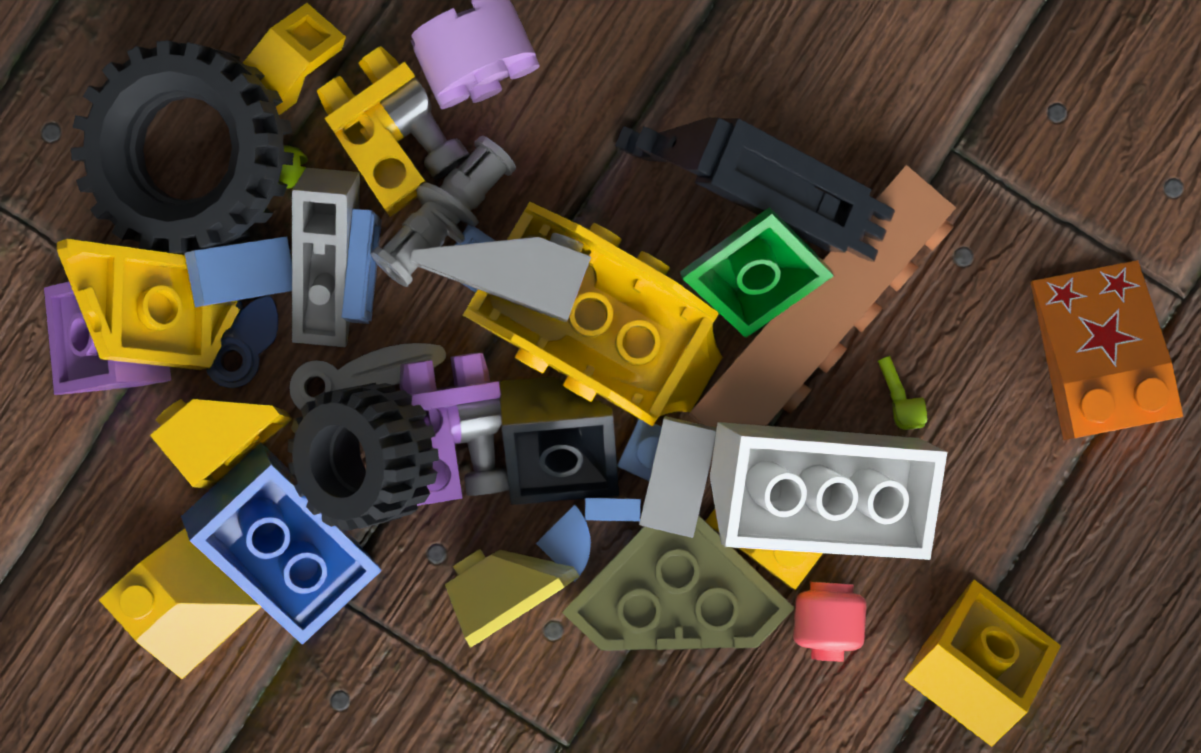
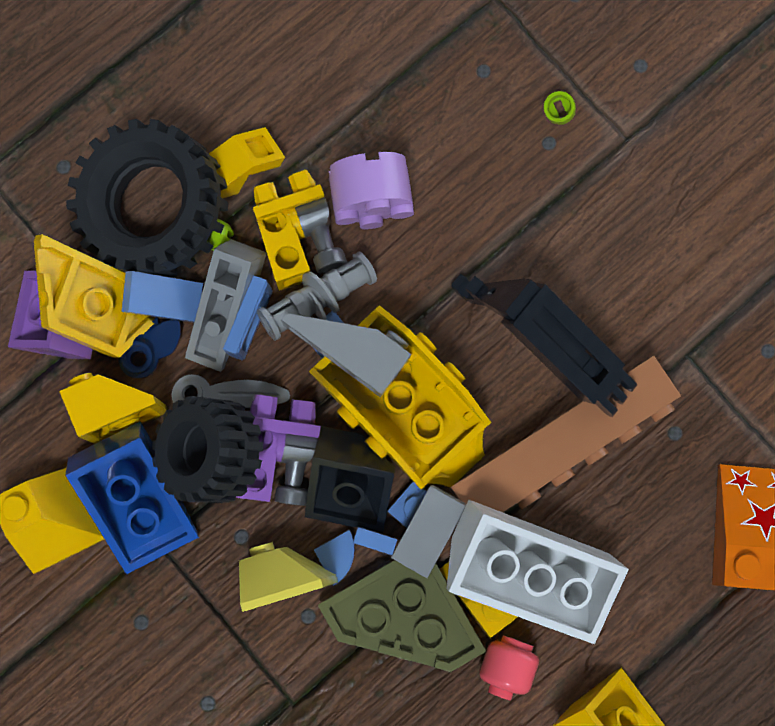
camera: 15 degrees right, 5 degrees down
green slope [680,207,834,338] -> none
lime hand [878,356,927,430] -> none

